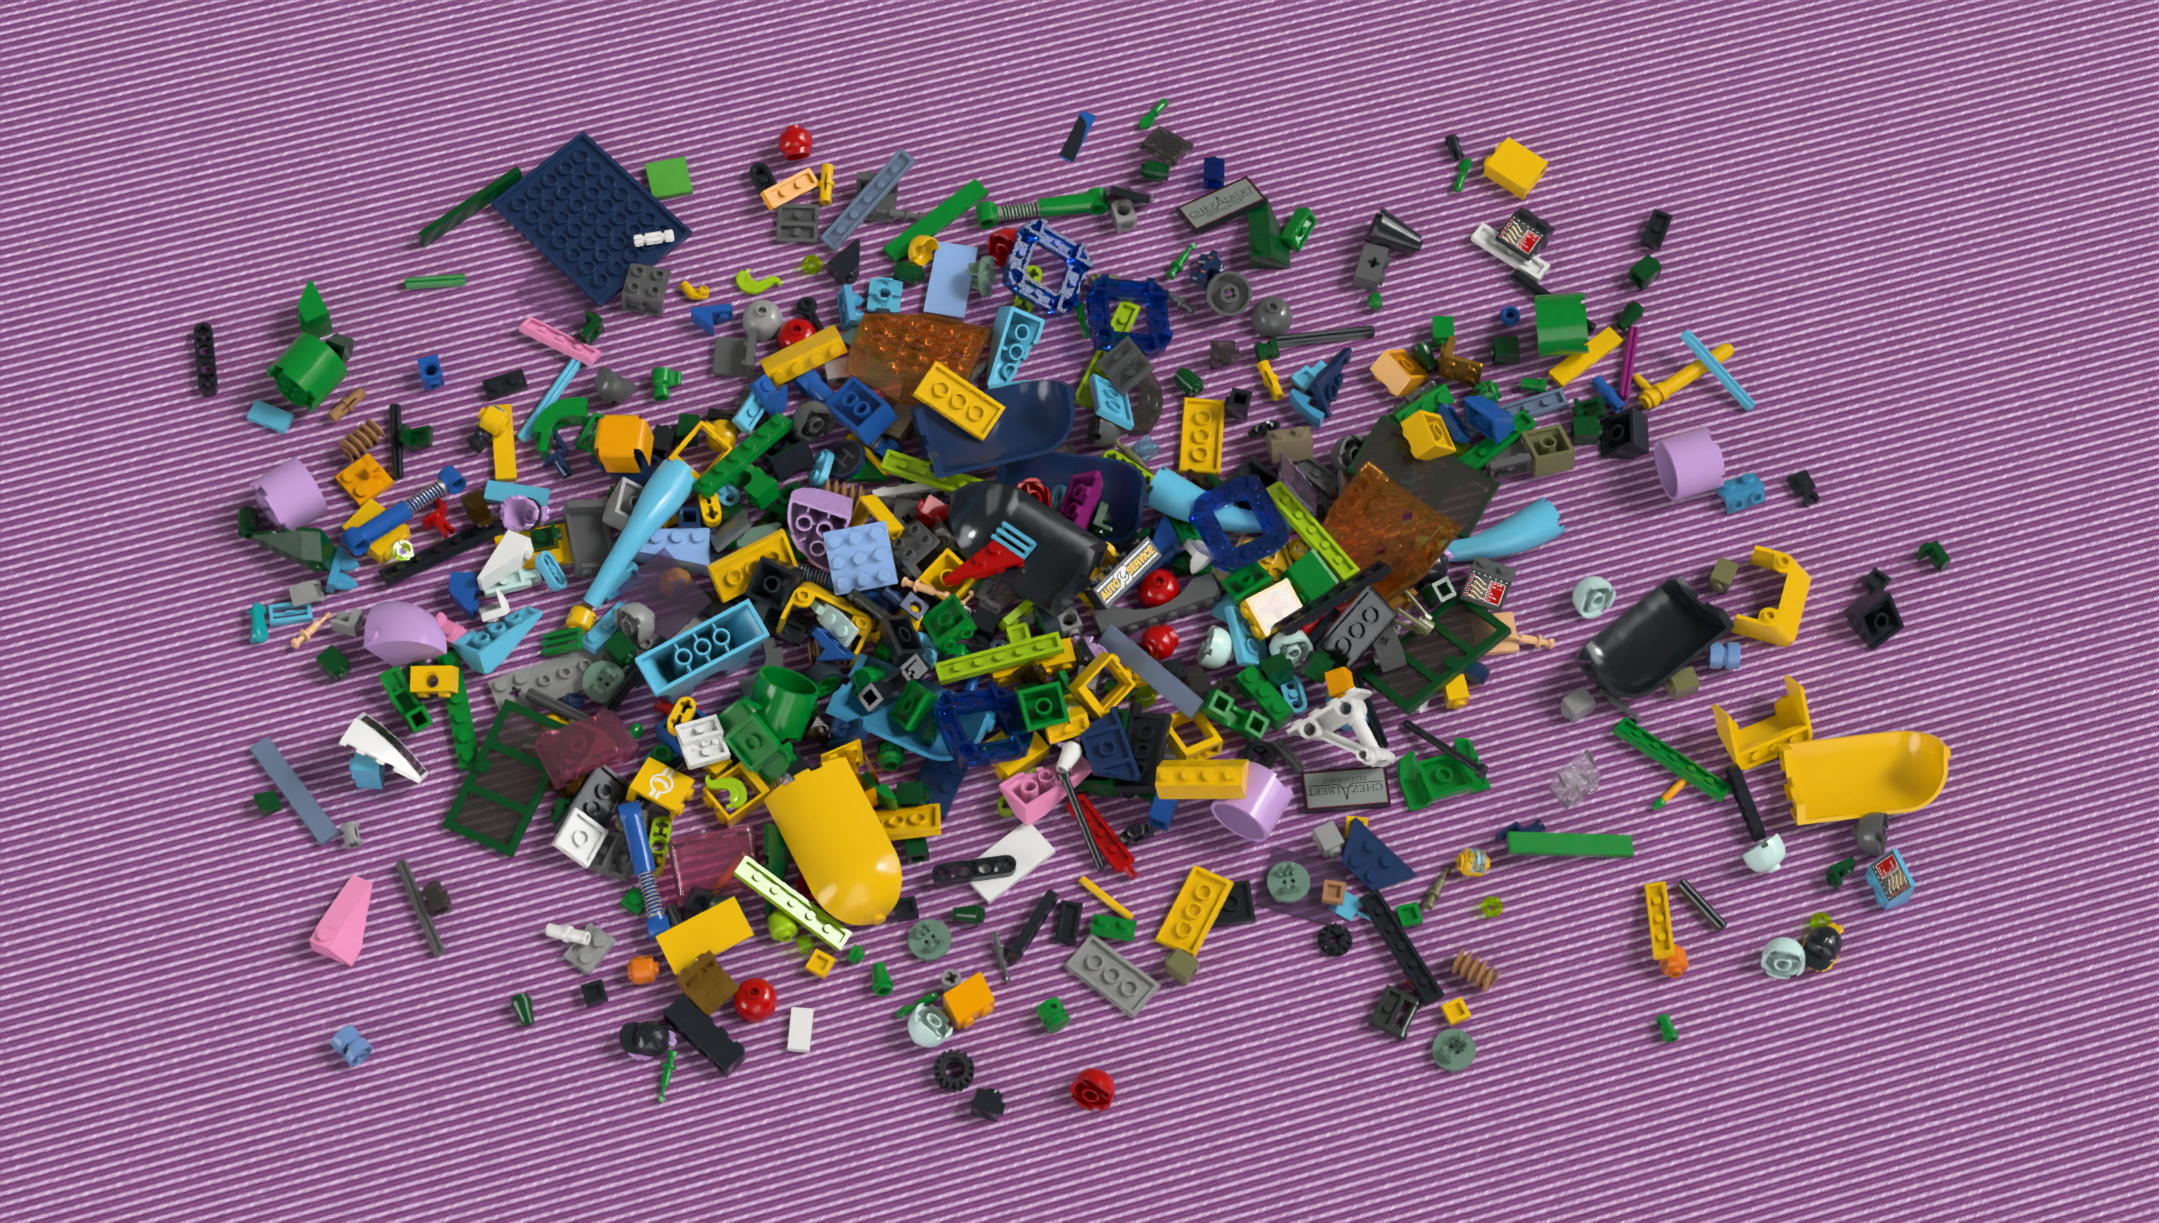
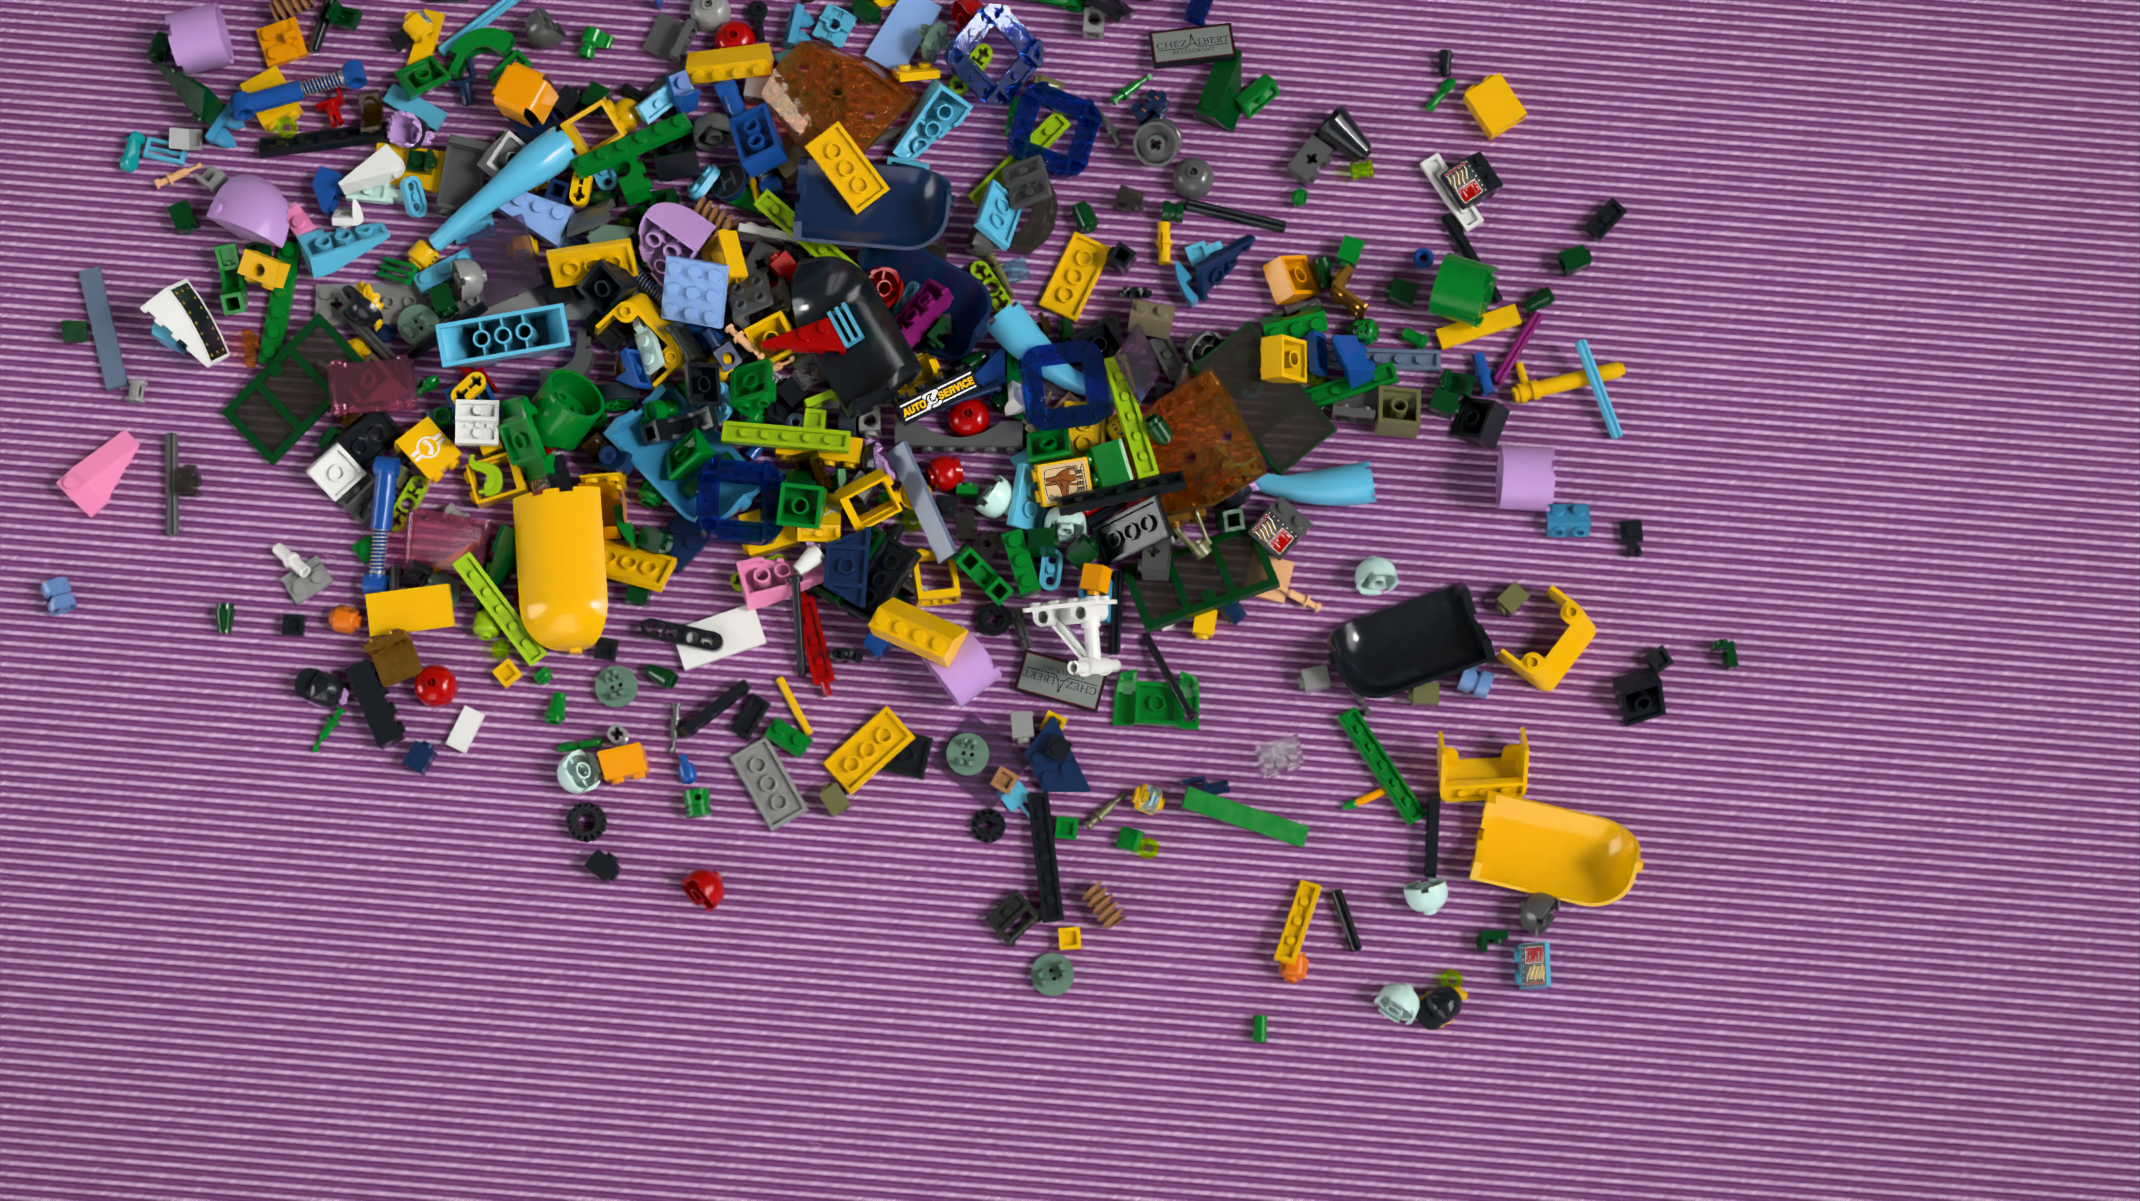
camera: 25 degrees right, 15 degrees up
none -> clear orange plate [242,328,259,368]
none -> black hair [342,281,384,331]
none -> green slope [395,55,452,102]
none -> dark blue brick [402,740,438,776]
none -> blue cylinder [678,754,697,784]
none -> yellow plate [892,61,940,82]
none -> green plate [956,482,979,499]
none -> black plate [1044,733,1073,763]
none -> green plate [1115,826,1144,853]
none -> dark green brick [1143,413,1174,446]
none -> clear neon green bush [1349,159,1374,182]

